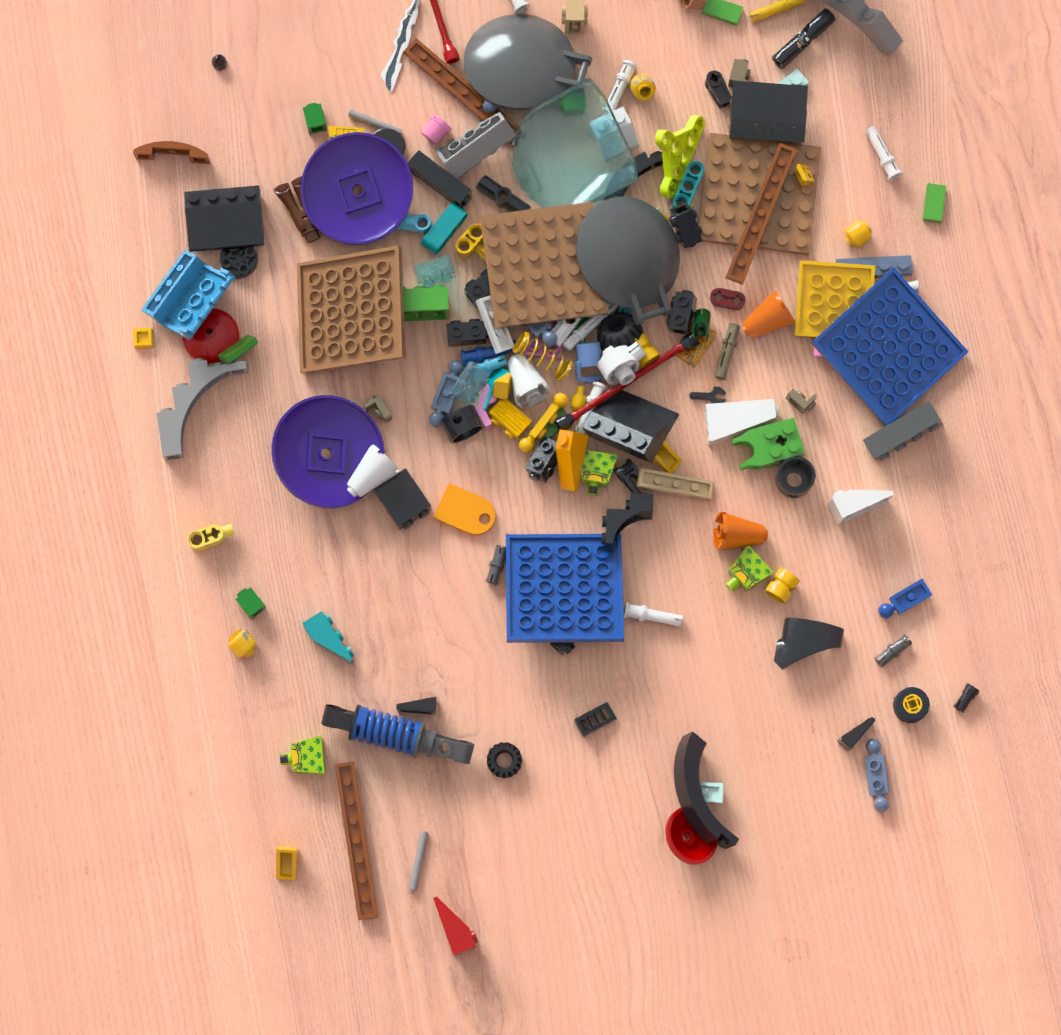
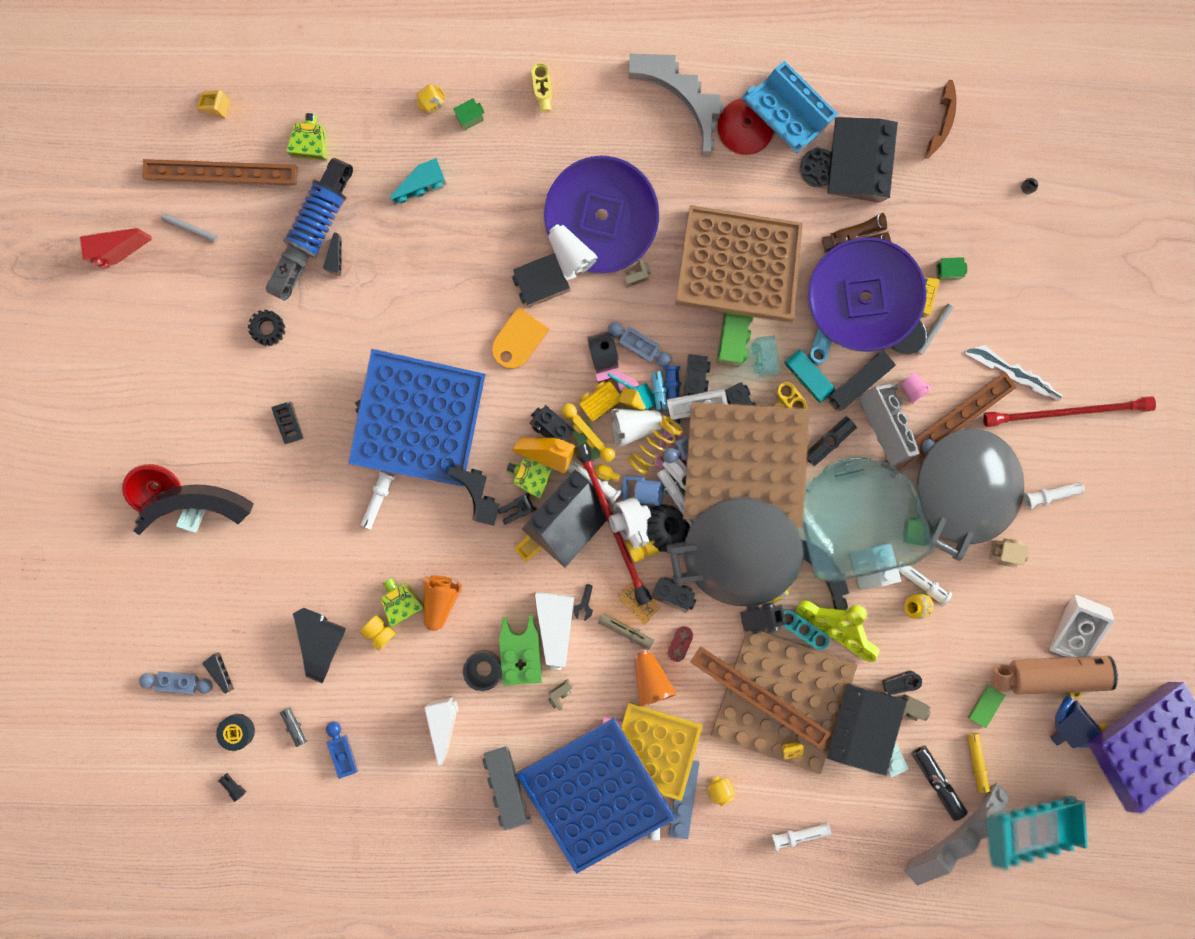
camera: 105 degrees right, 10 degrees up
yellow tile [133,328,154,349] -> none
bright green tile [218,335,258,363] -> none
clear light blue brick [449,362,491,405] -> none
dark grey pin [485,545,506,585] -> none
tan tile [637,468,714,501] -> none
dark green piece [692,308,711,341] -> none
bright green tile [922,183,946,223] -> none

